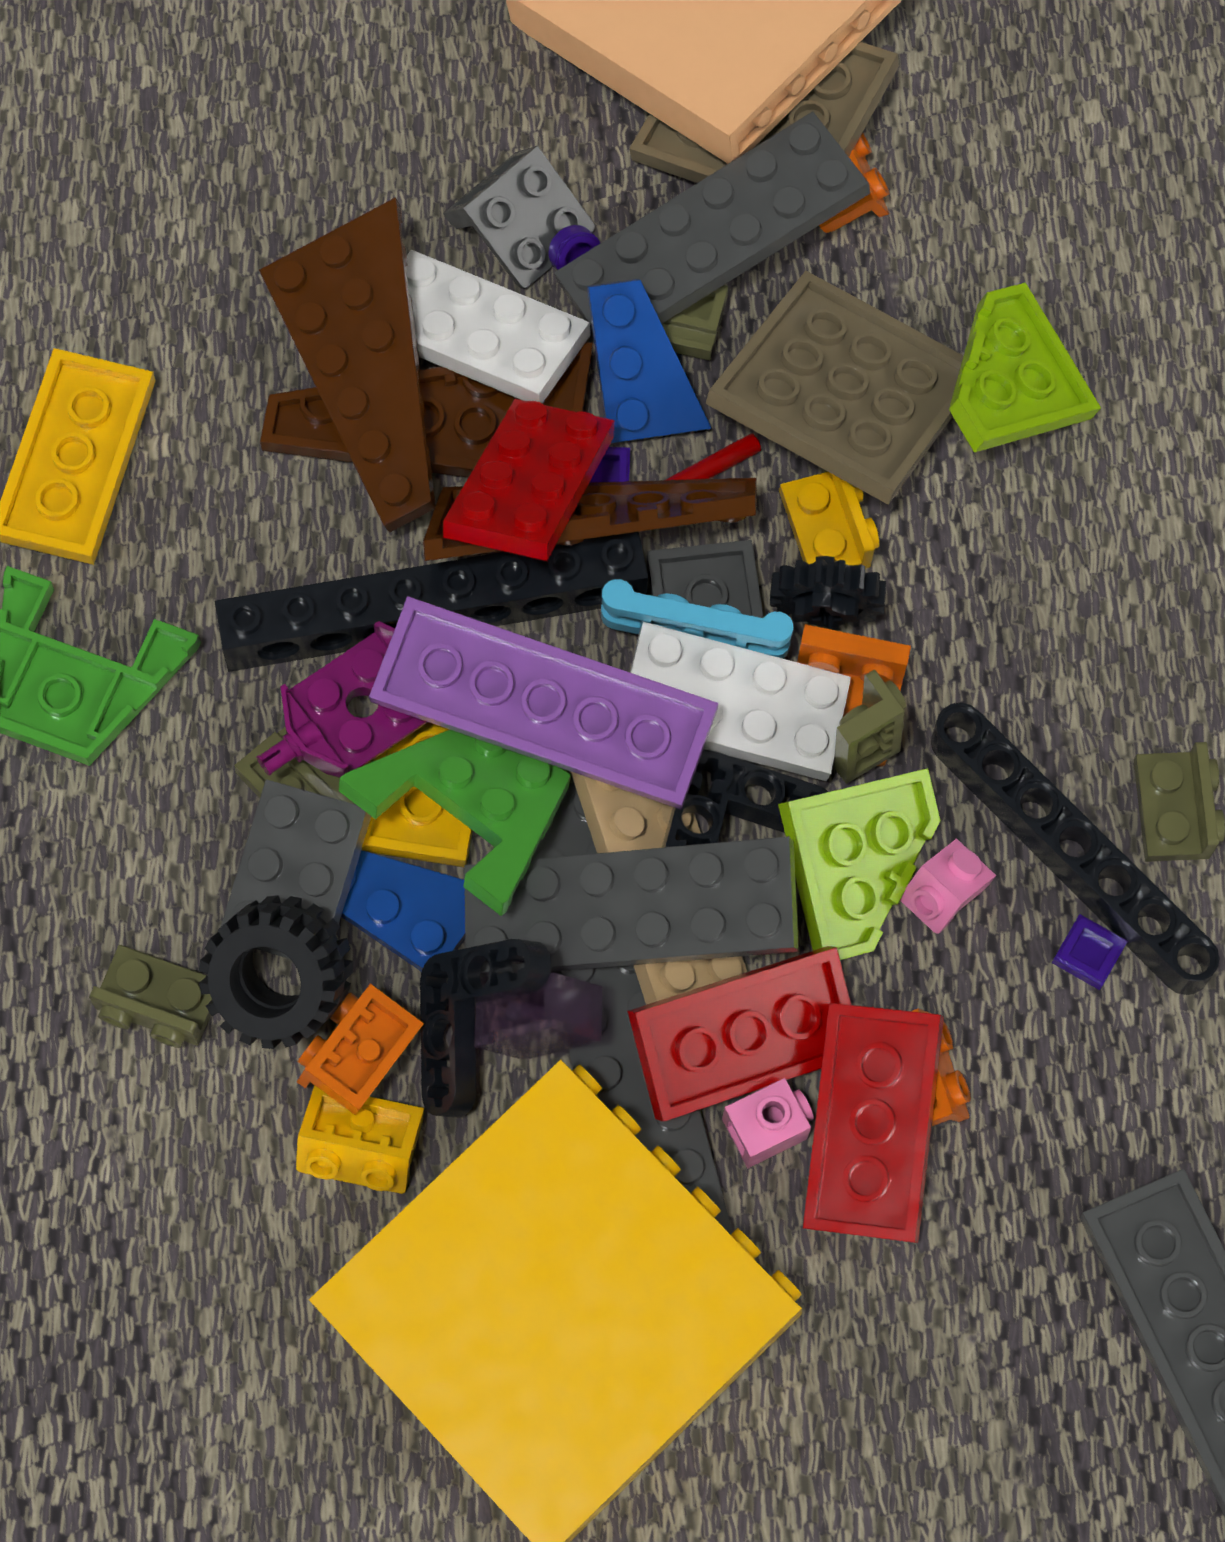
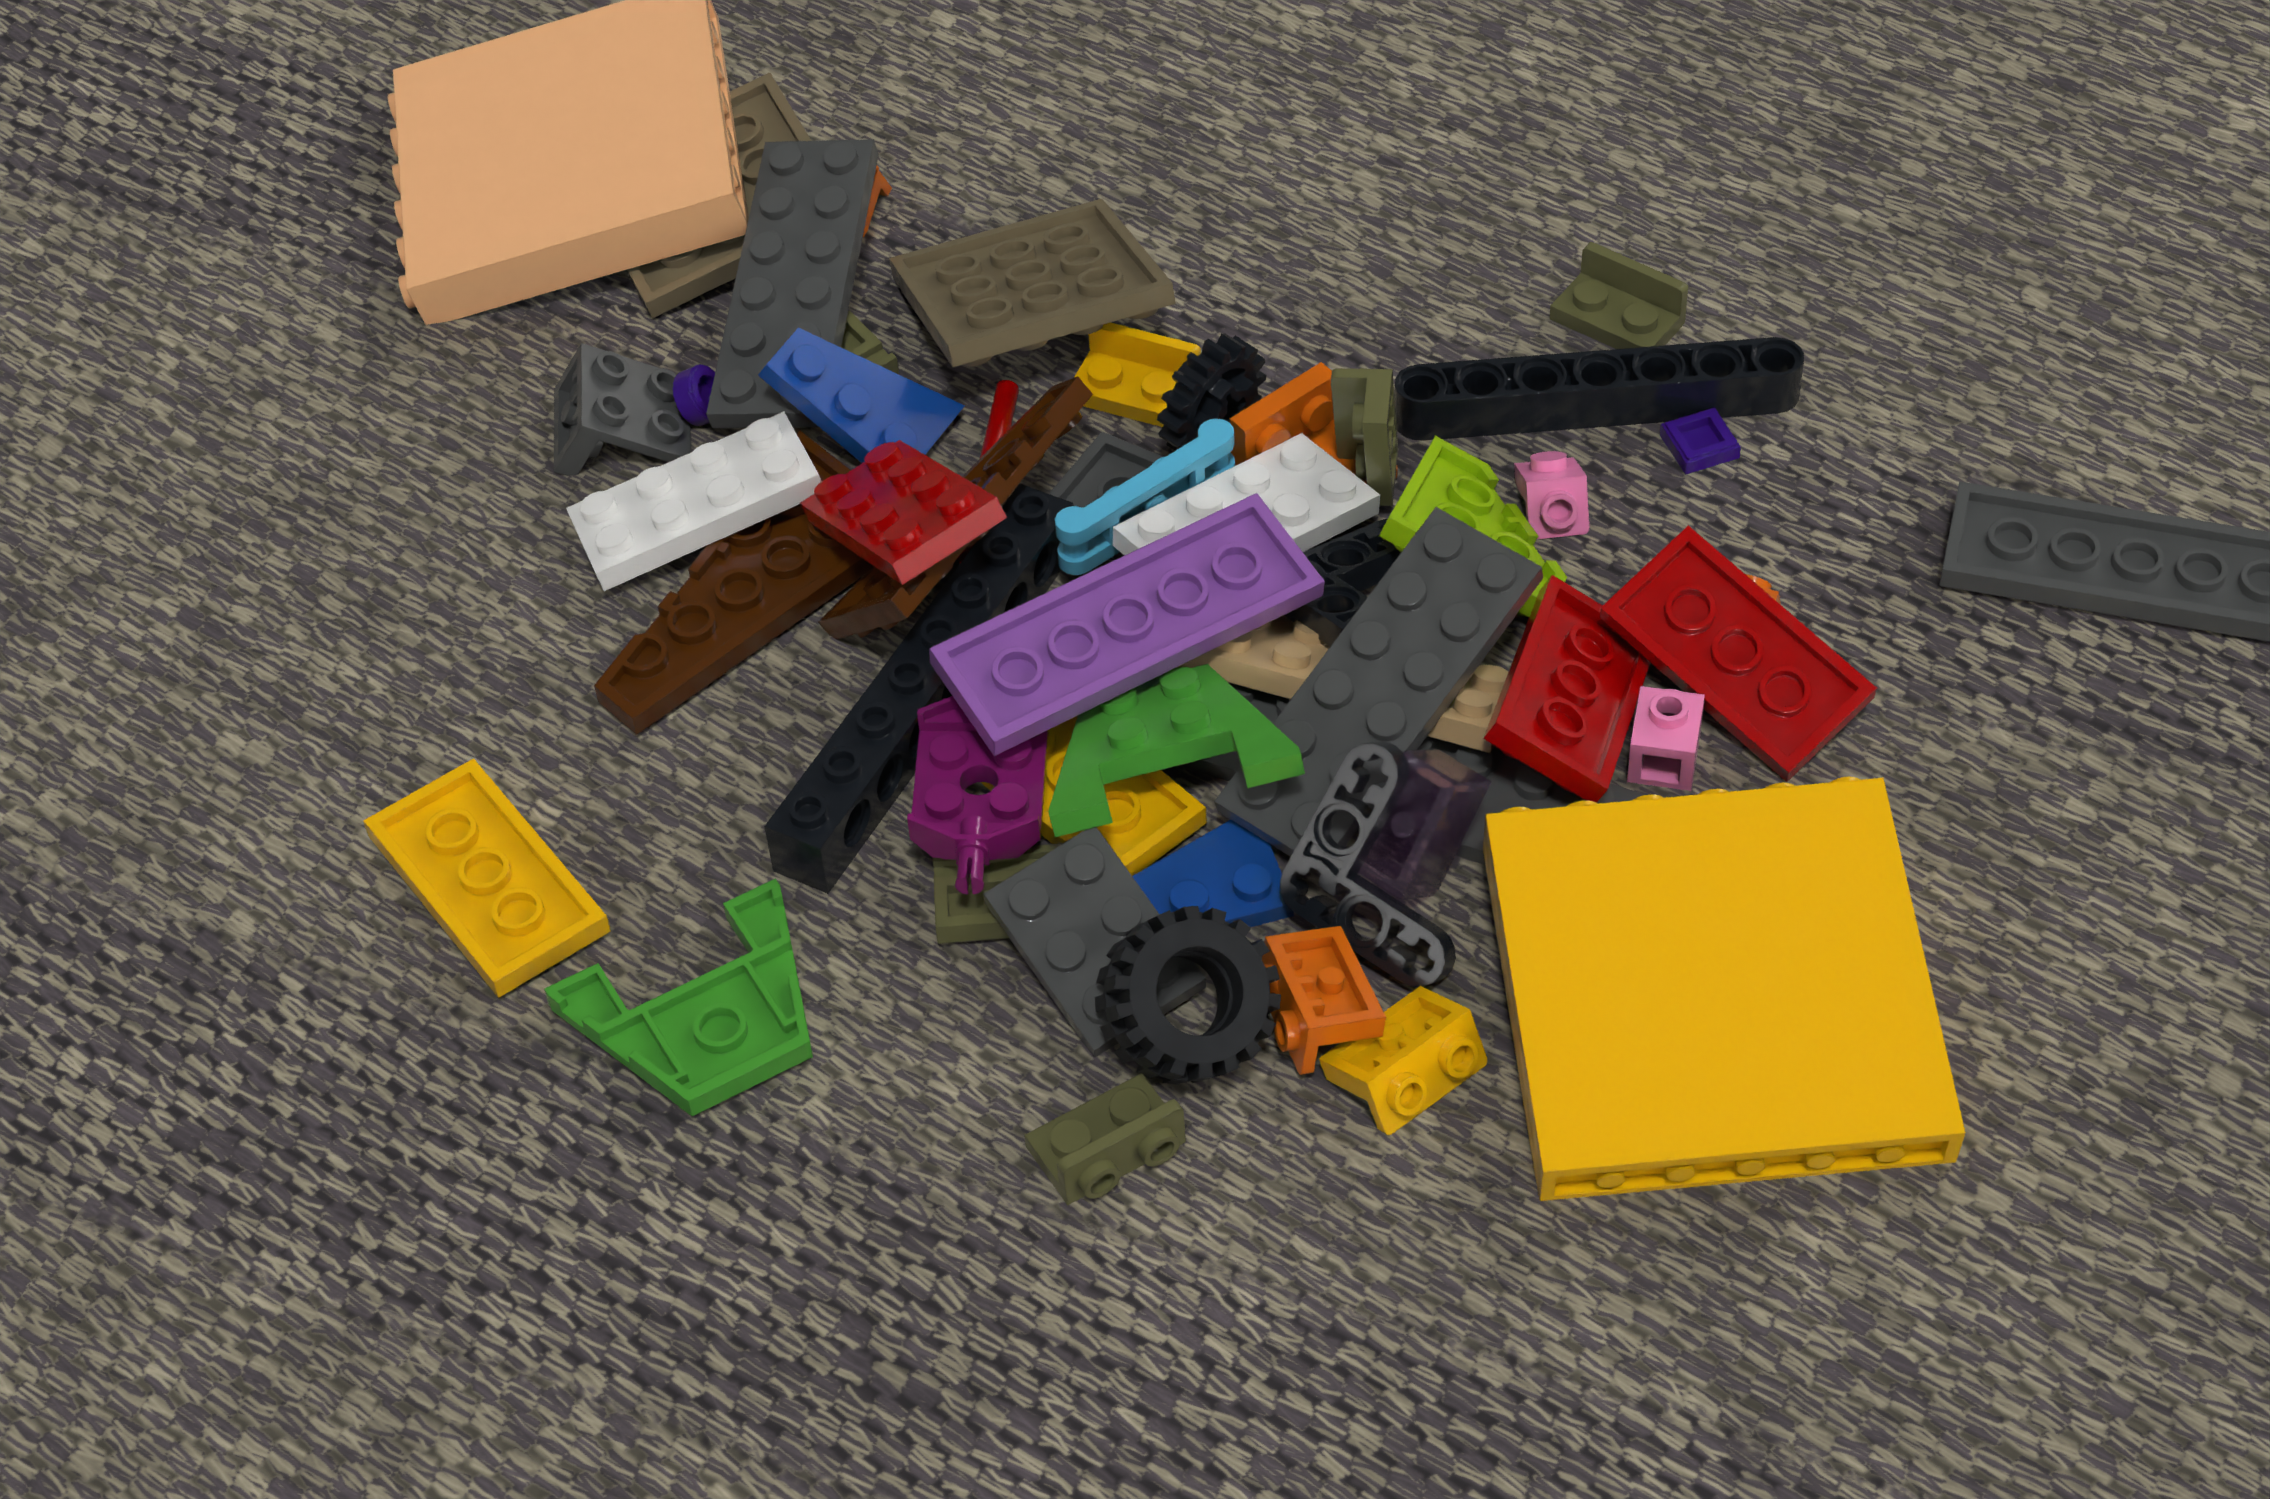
camera: 45 degrees left, 20 degrees down
reddish brown wing [259,197,436,533] -> none
lime plate [949,283,1101,453] -> none

